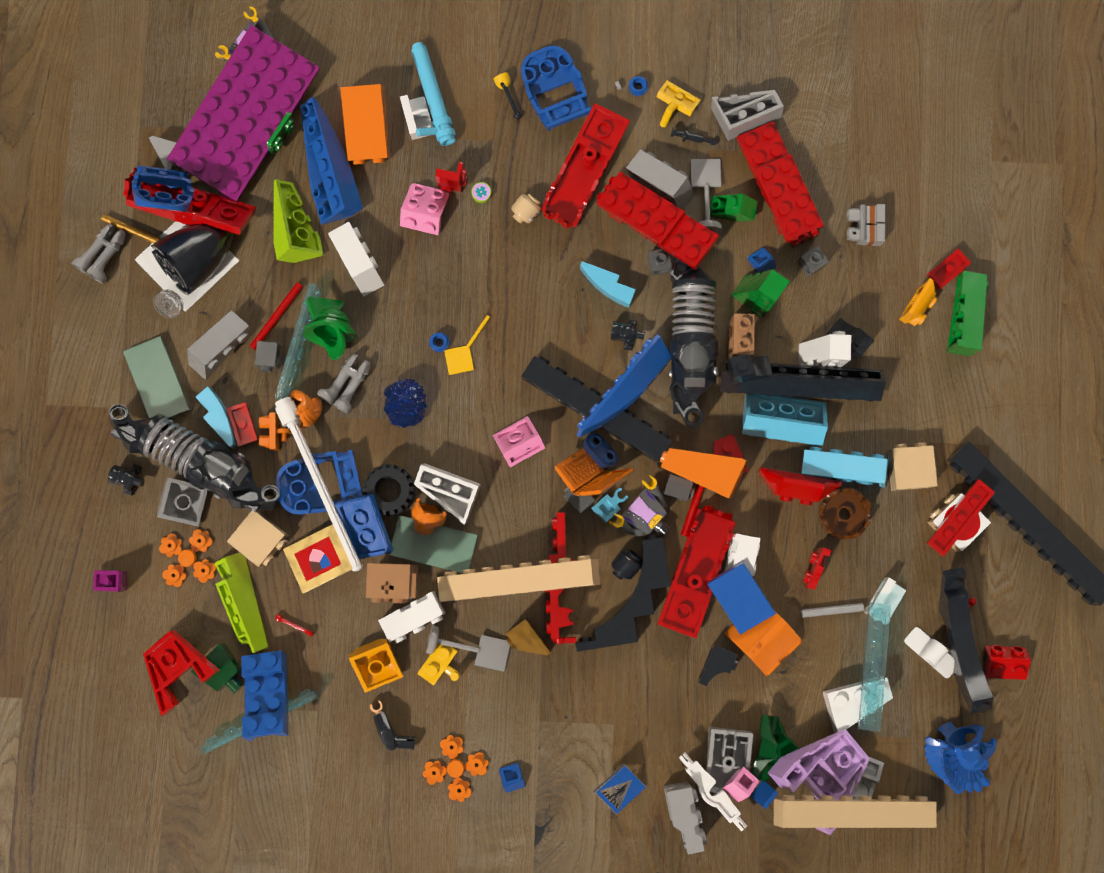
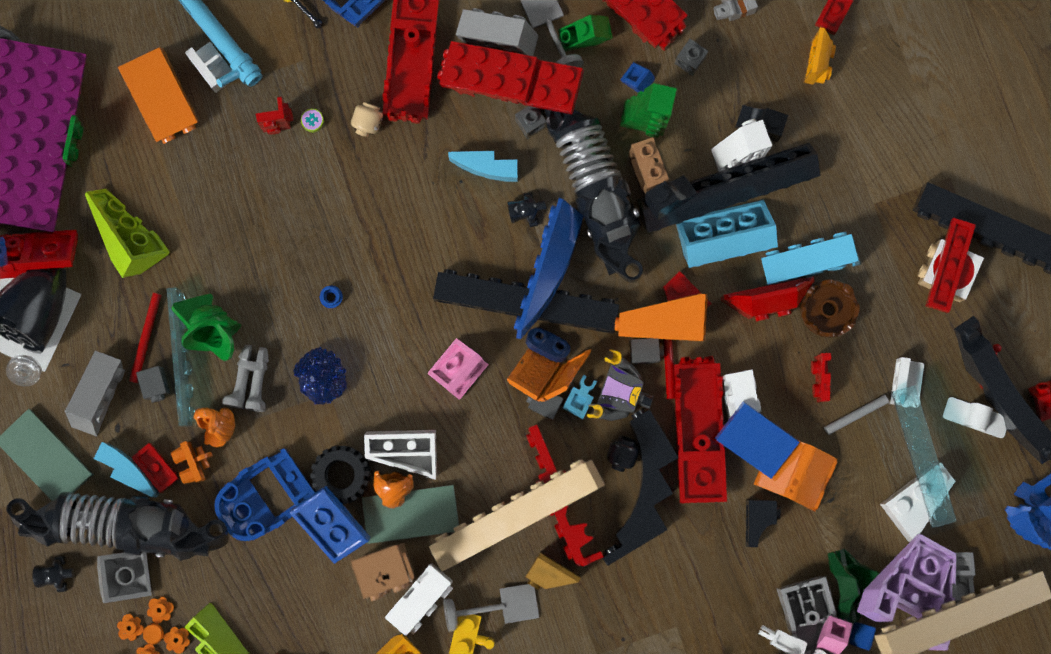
camera: 25 degrees left, 0 degrees up
tan piece [227,510,289,567] -> none
flag [275,397,363,593] -> none
blue wedge [300,97,363,224] -> none
white wedge [328,222,384,297] -> none
bright pink bracket [400,183,449,235] -> none
yellow piece [444,315,490,375] -> none
tan piece [887,443,938,491] -> none
green wedge [946,271,989,356] -> none

